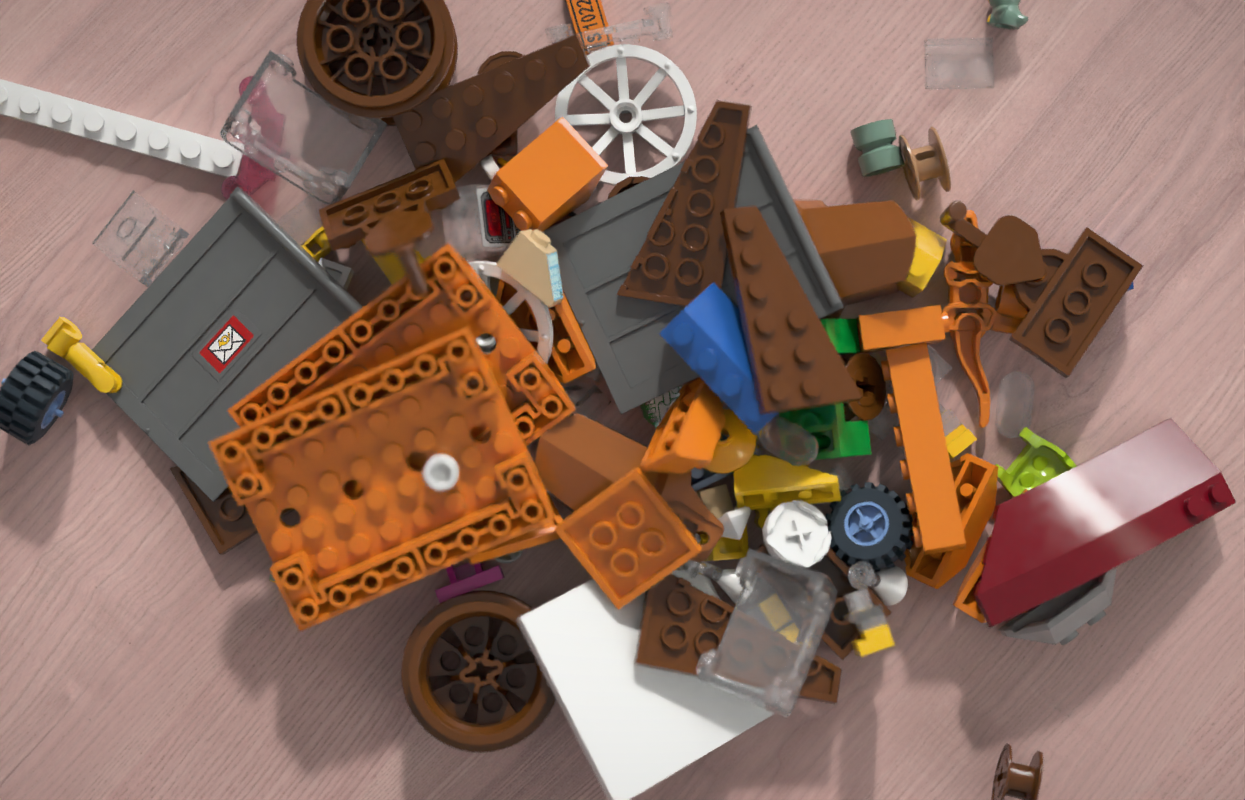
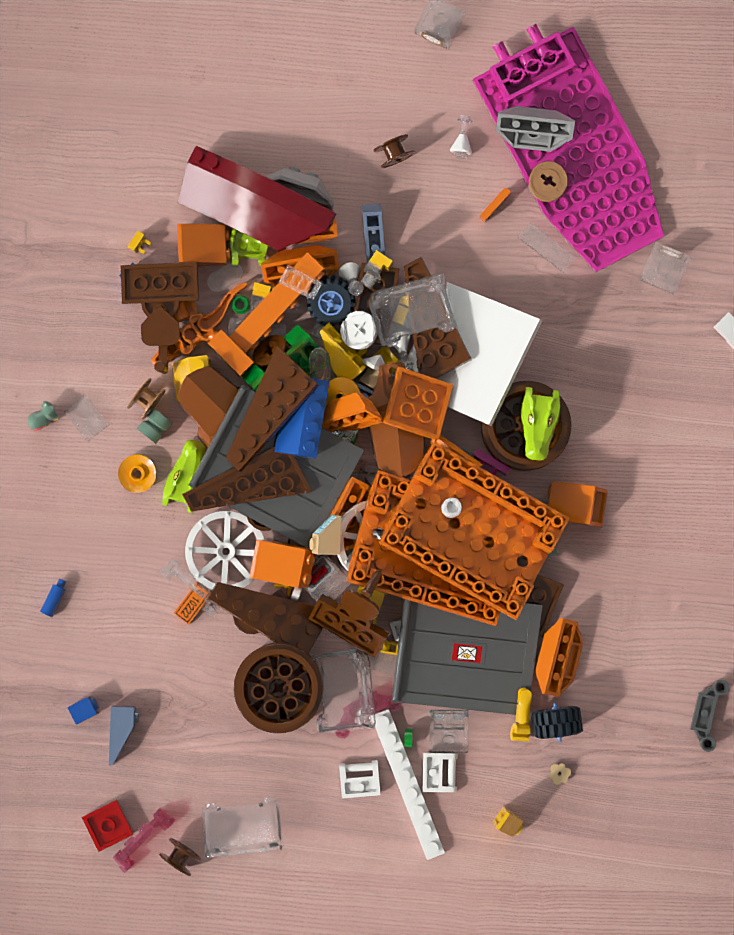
camera: 125 degrees left, 0 degrees up
none -> light orange dish [118,455,156,493]
none -> yellow tile [128,231,152,255]
none -> lime animal [162,440,206,514]
none -> orange slope [177,224,231,266]
none -> green plate [231,295,250,314]
none -> clear slope [279,265,323,300]
none -> white plate [339,760,380,798]
none -> sand blue slope [362,203,385,264]
none -> green tile [404,728,414,748]
none -> white plate [423,753,458,792]
none -> lime animal [521,387,560,461]
none -> orange wedge [535,618,583,697]
none -> orange slope [547,481,608,528]

